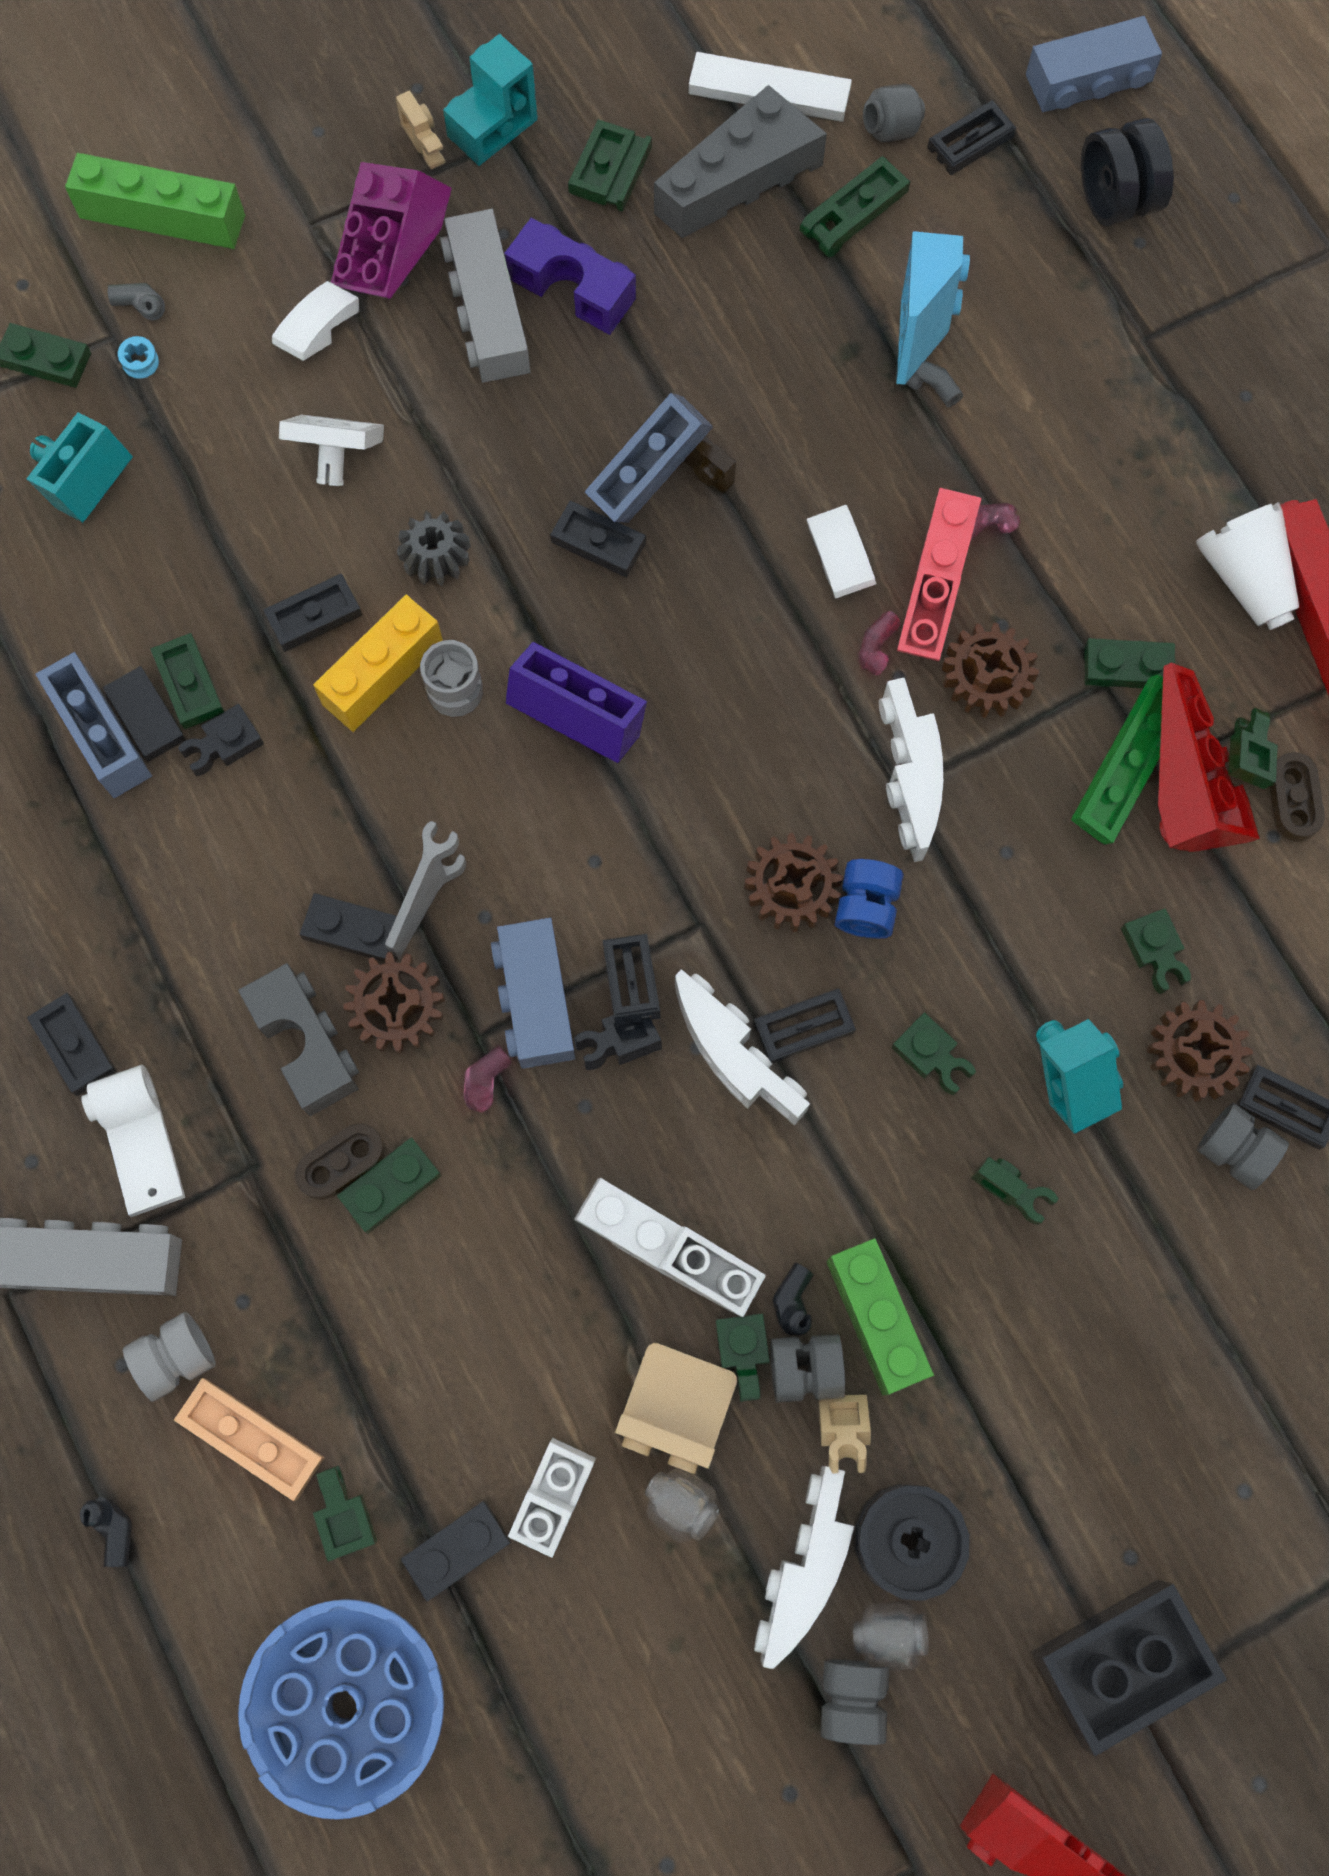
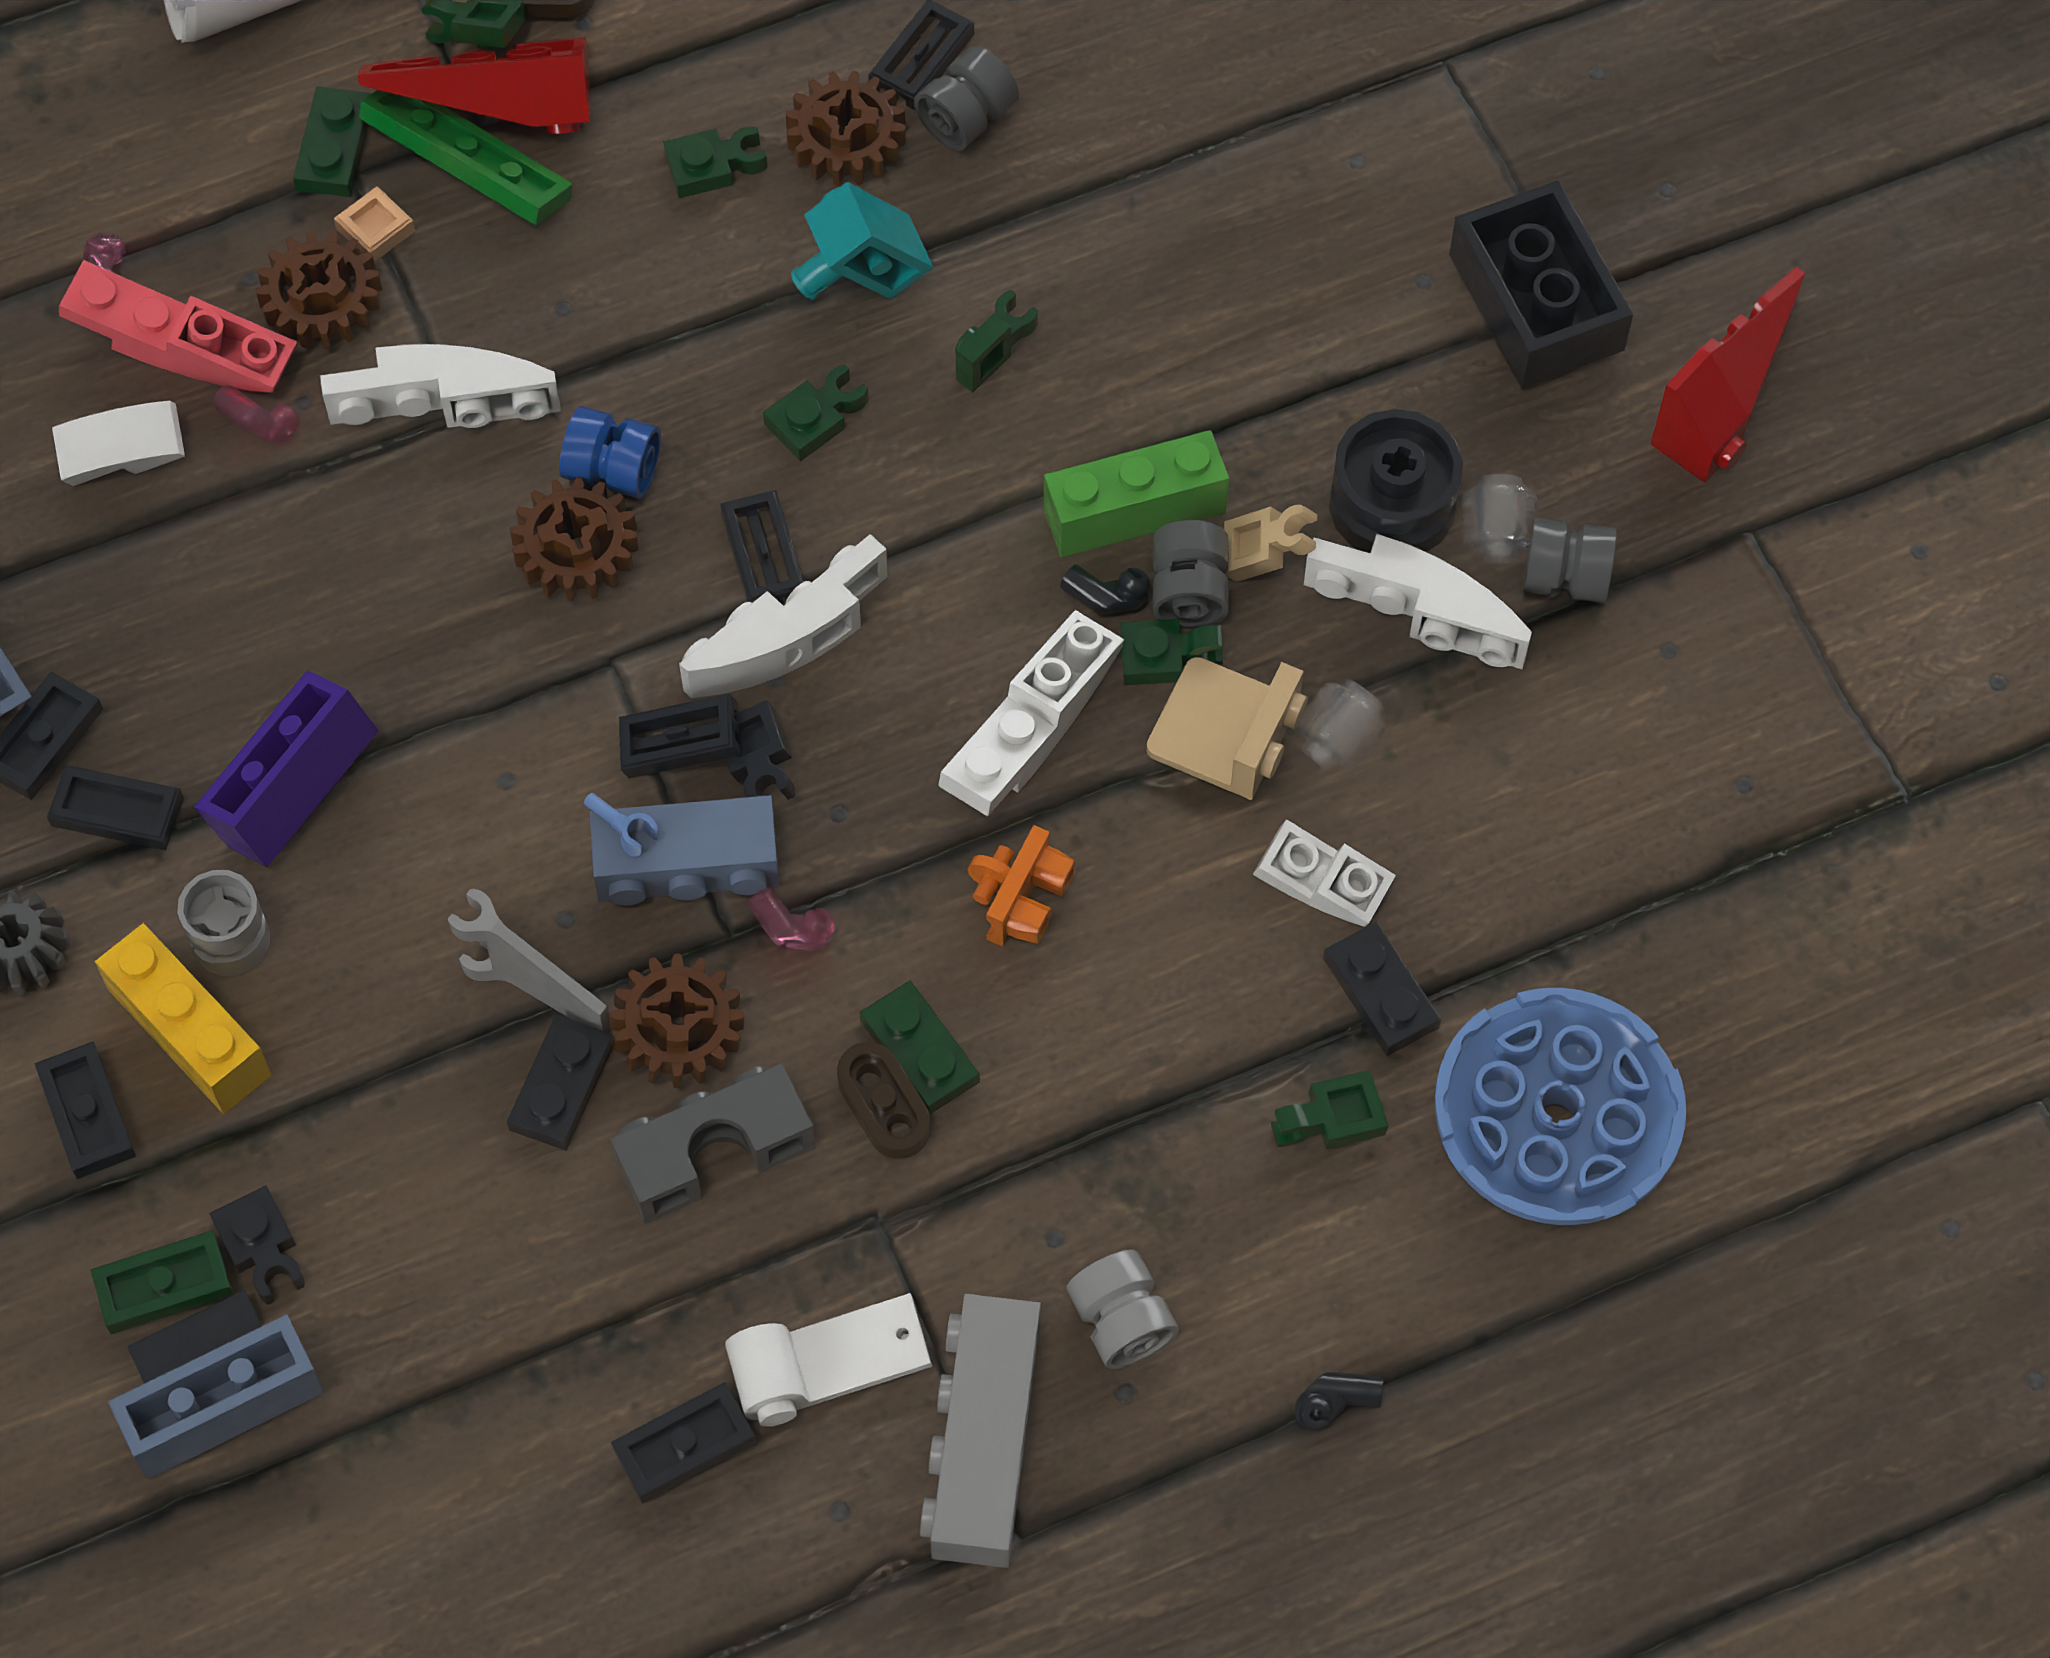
camera: 85 degrees left, 10 degrees down
light nougat plate [174,1378,325,1501] -> none
none -> black tile [47,765,184,850]
none -> light nougat tile [334,186,415,262]
none -> medium blue hand [584,793,658,857]
none -> orange hips [967,825,1076,947]

